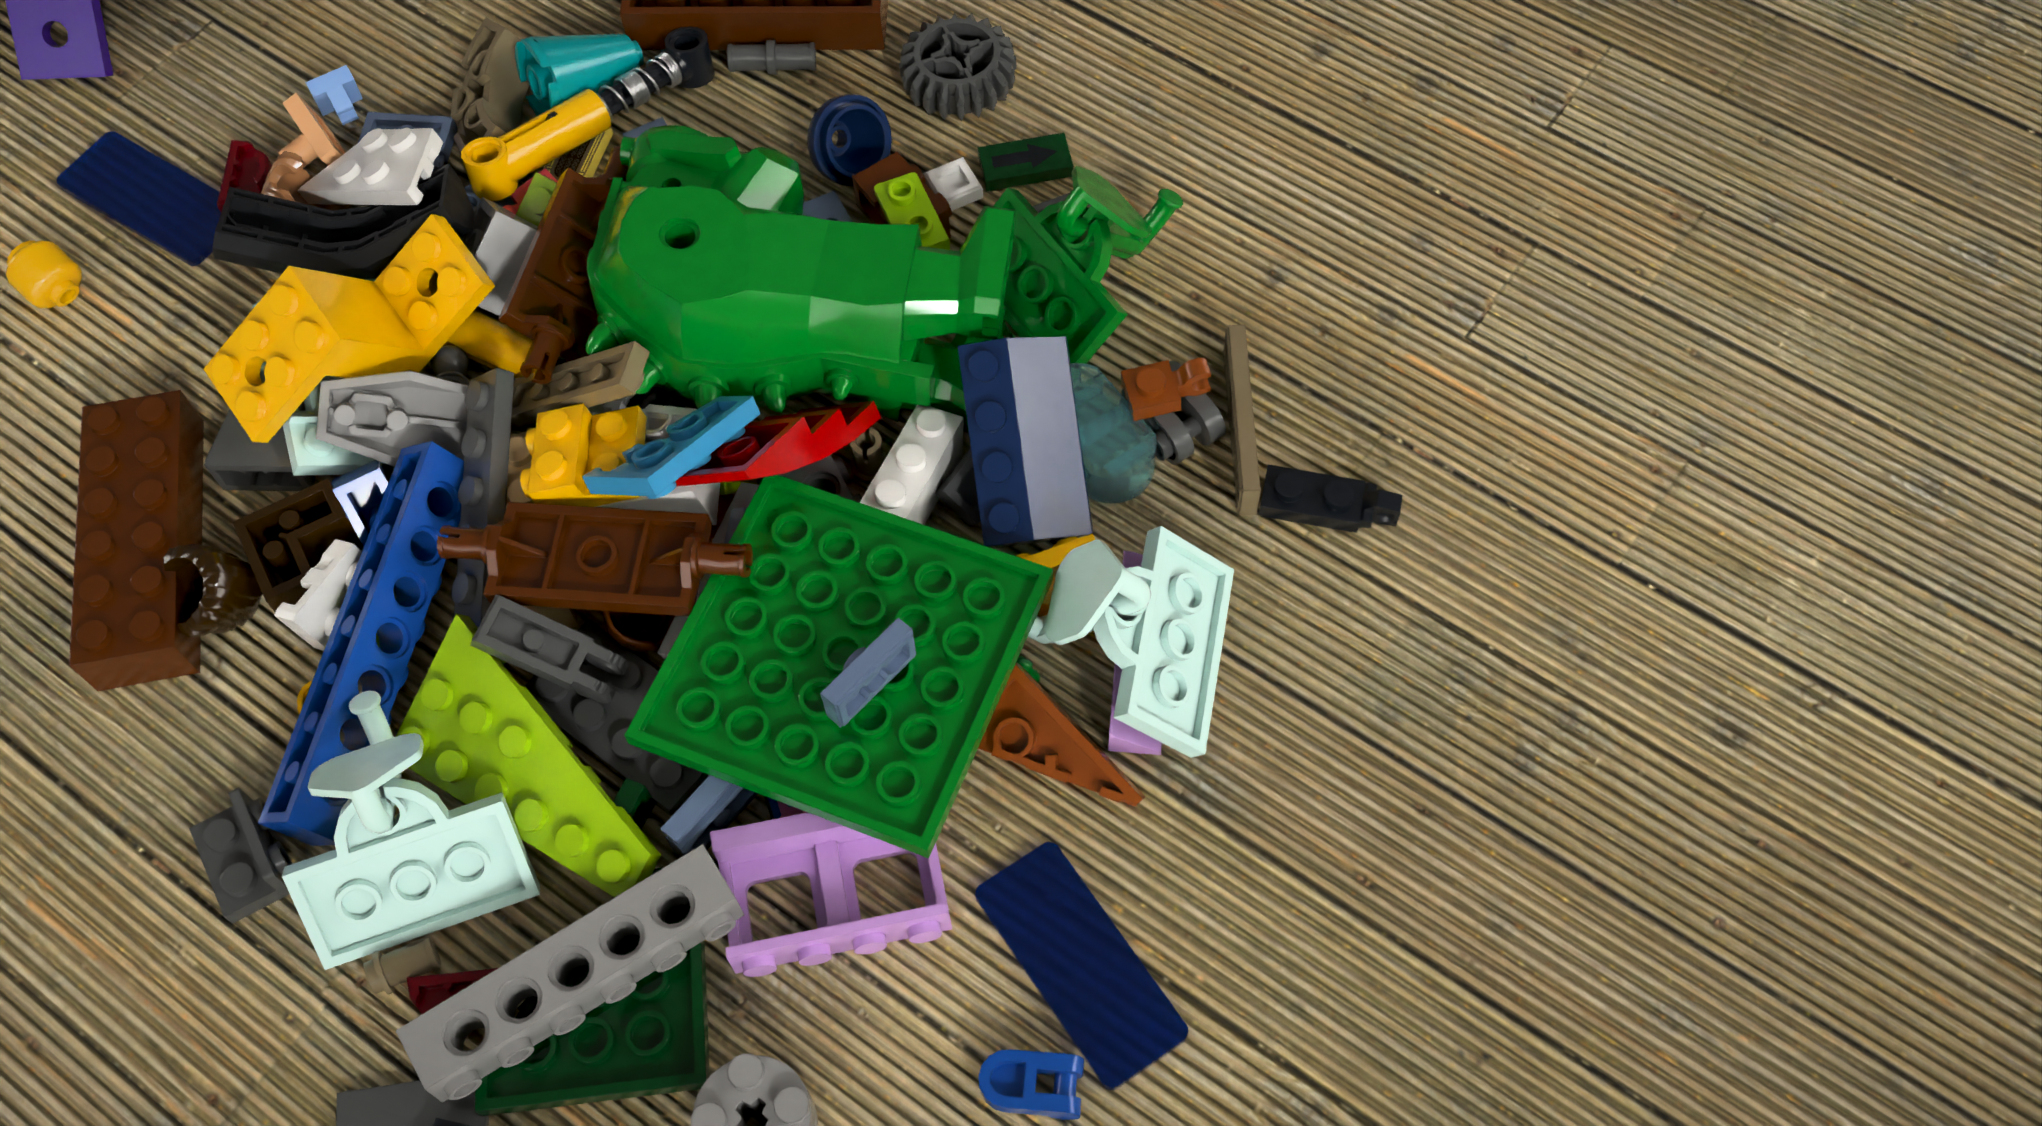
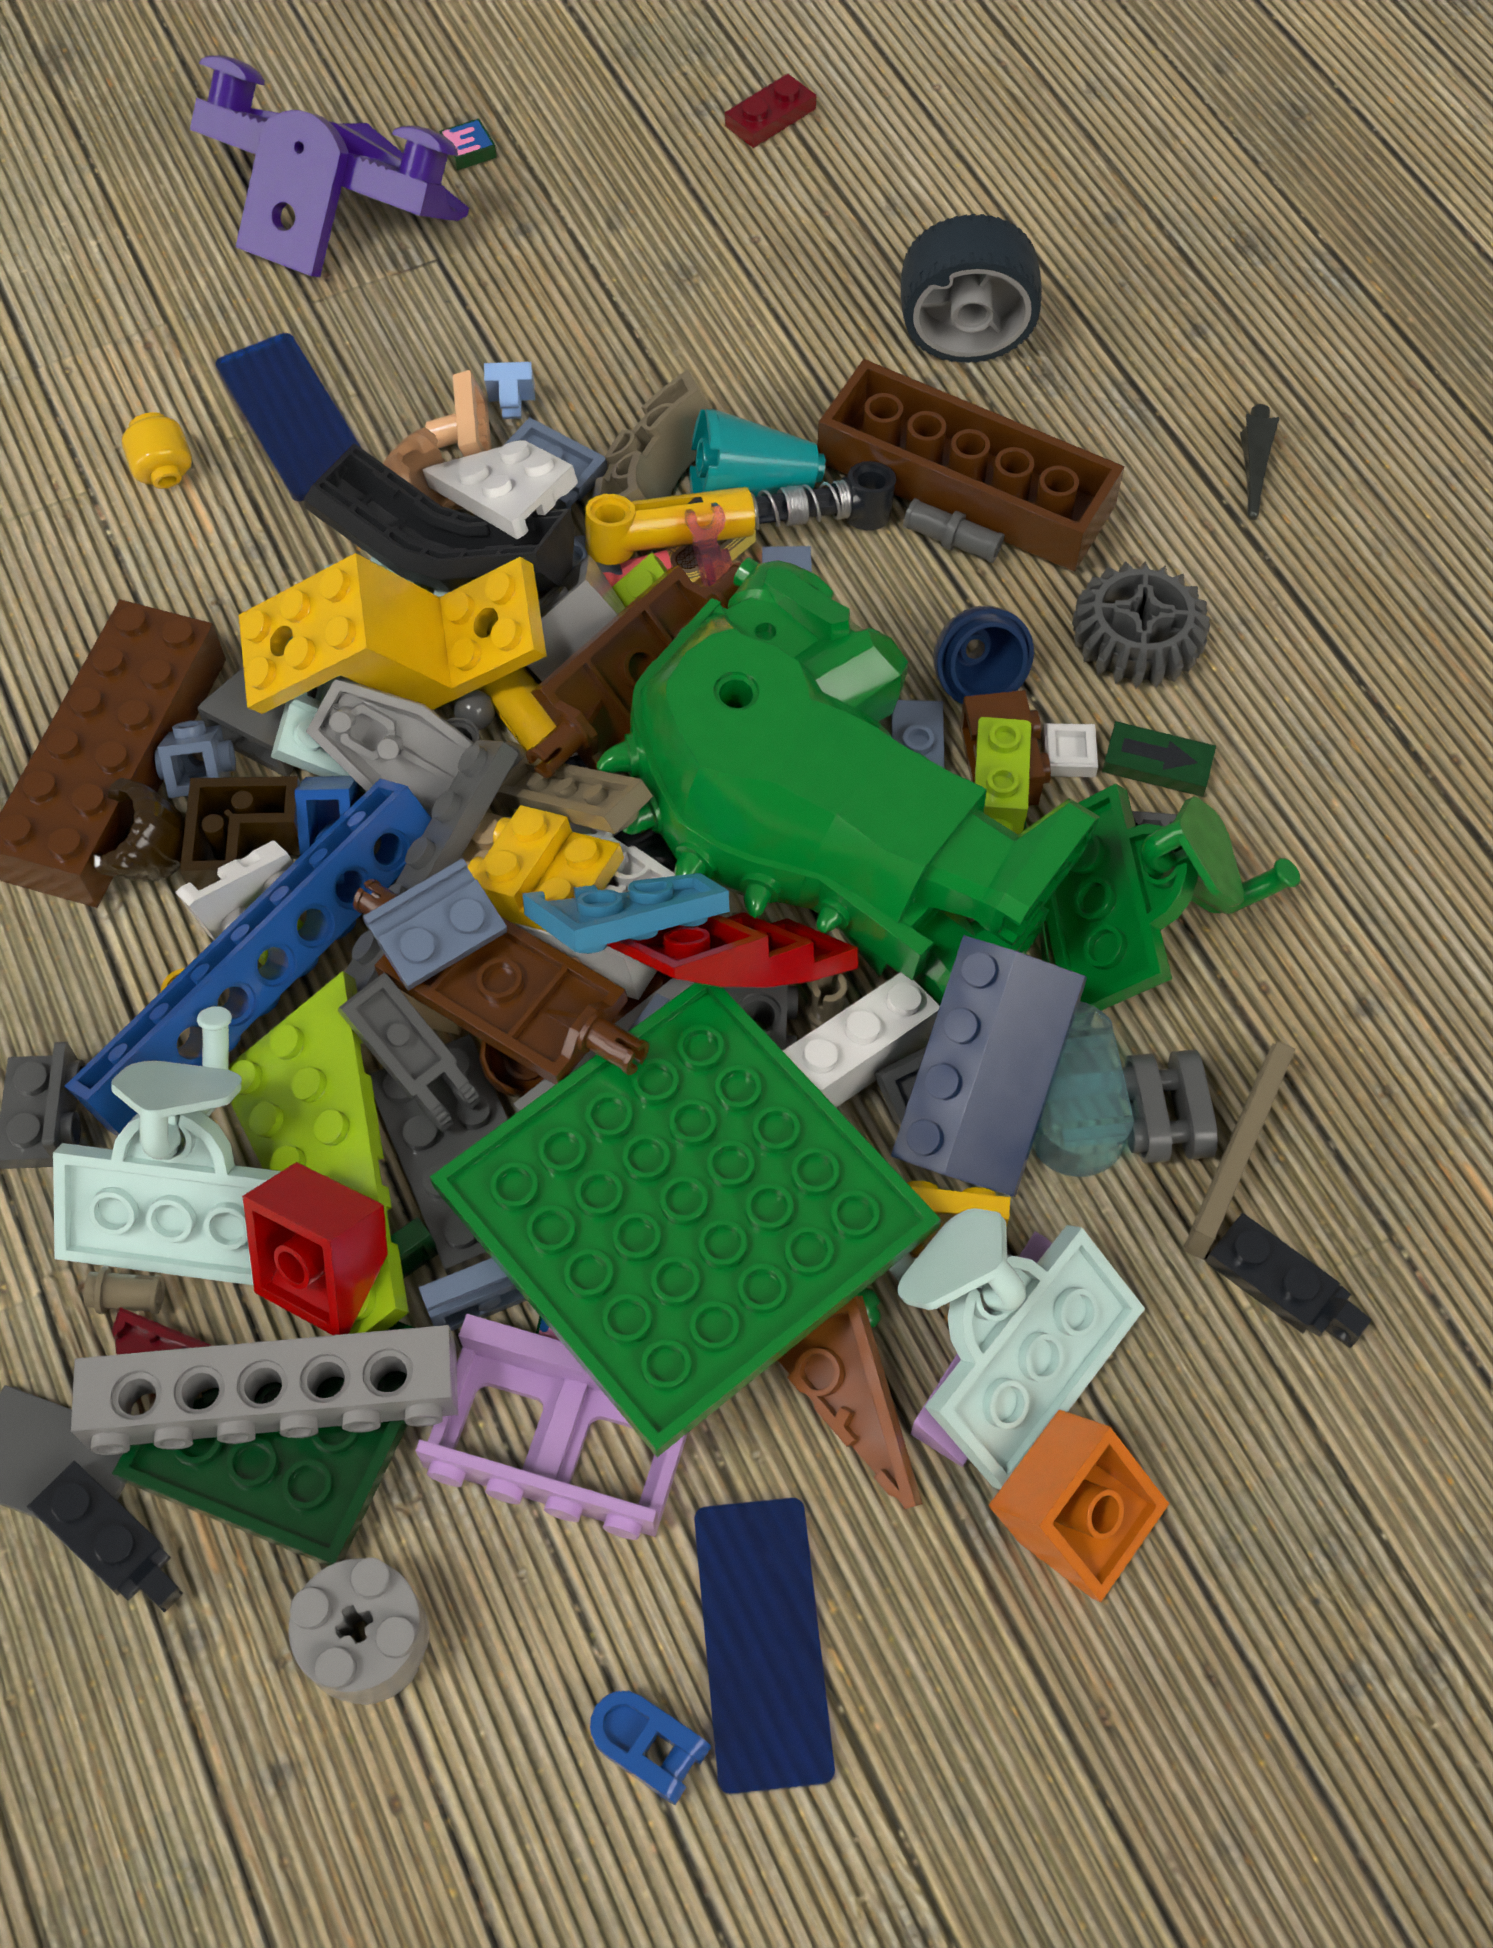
camera: 25 degrees right, 0 degrees up
dark red plate [217,140,272,212] -> none
sand blue plate [820,618,916,728] -> none
dark orange plate [1121,358,1211,422] -> none
none -> sand blue brick [155,720,236,798]
none -> red slope [242,1162,388,1335]
none -> sand blue plate [363,858,507,991]
none -> clear pink plate [685,502,733,587]
none -> orange slope [988,1410,1169,1602]

